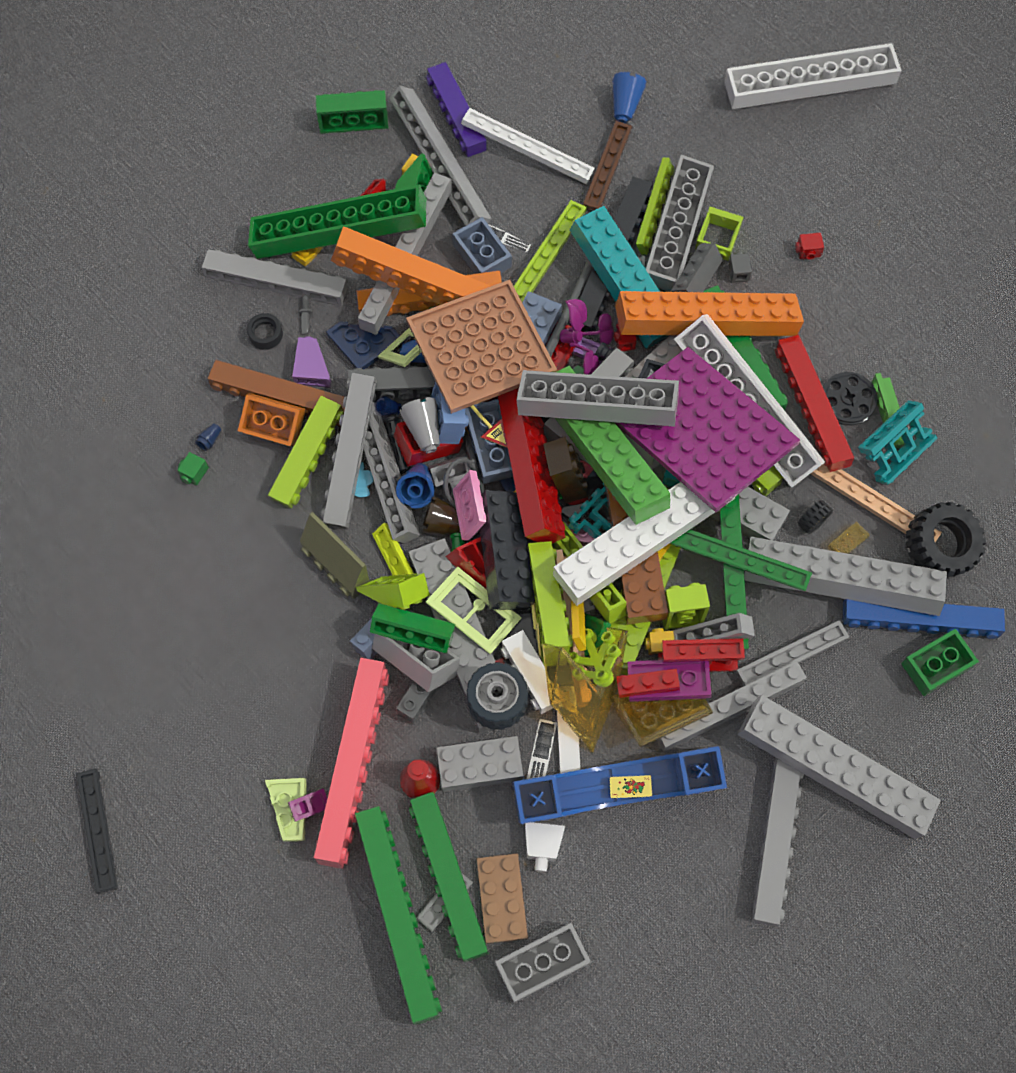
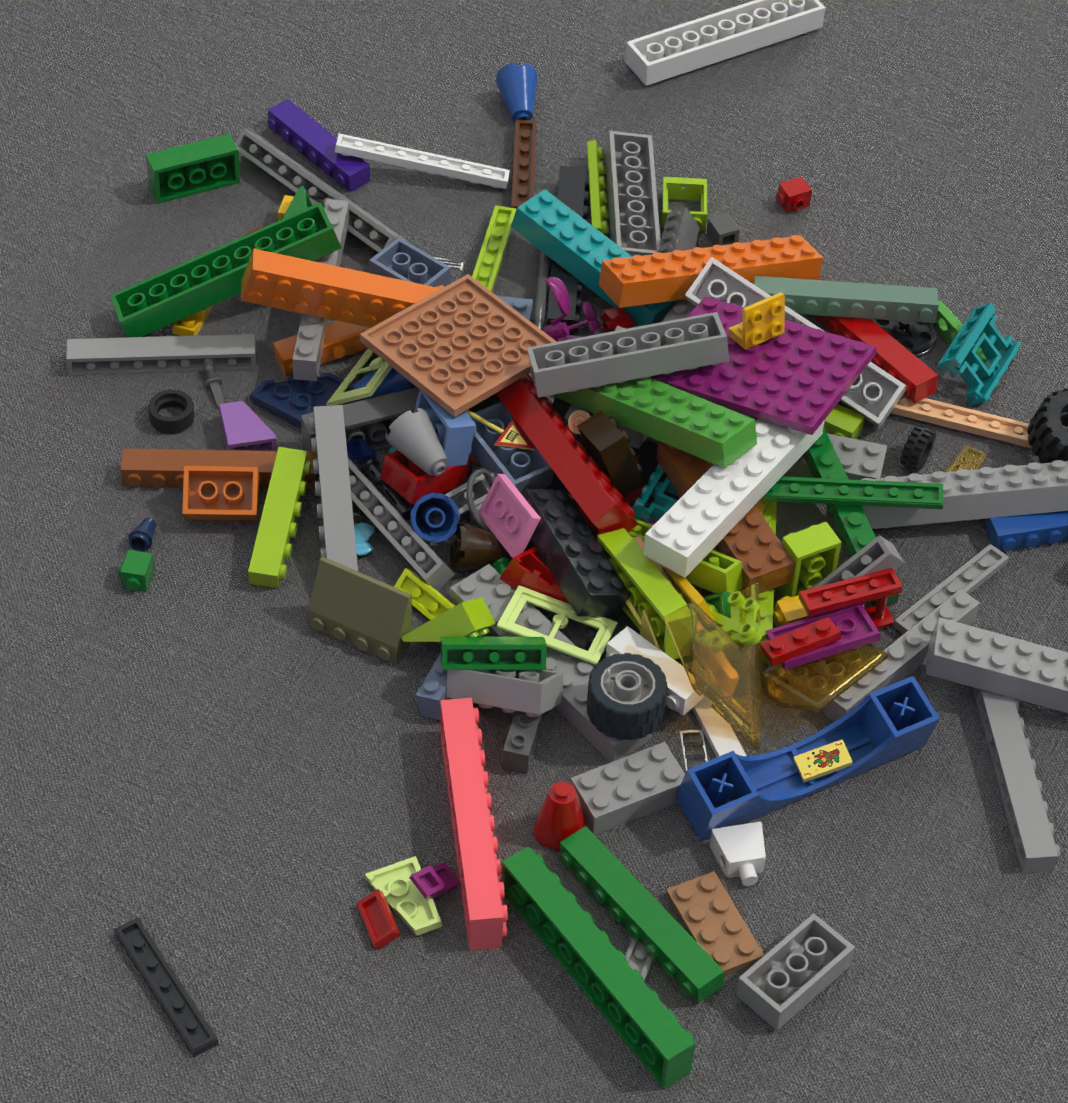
camera: 20 degrees left, 20 degrees down
none -> red tile [356,889,401,950]
none -> tan tile [568,410,591,434]
none -> yellow bracket [729,292,785,350]
none -> sand green brick [754,276,939,323]

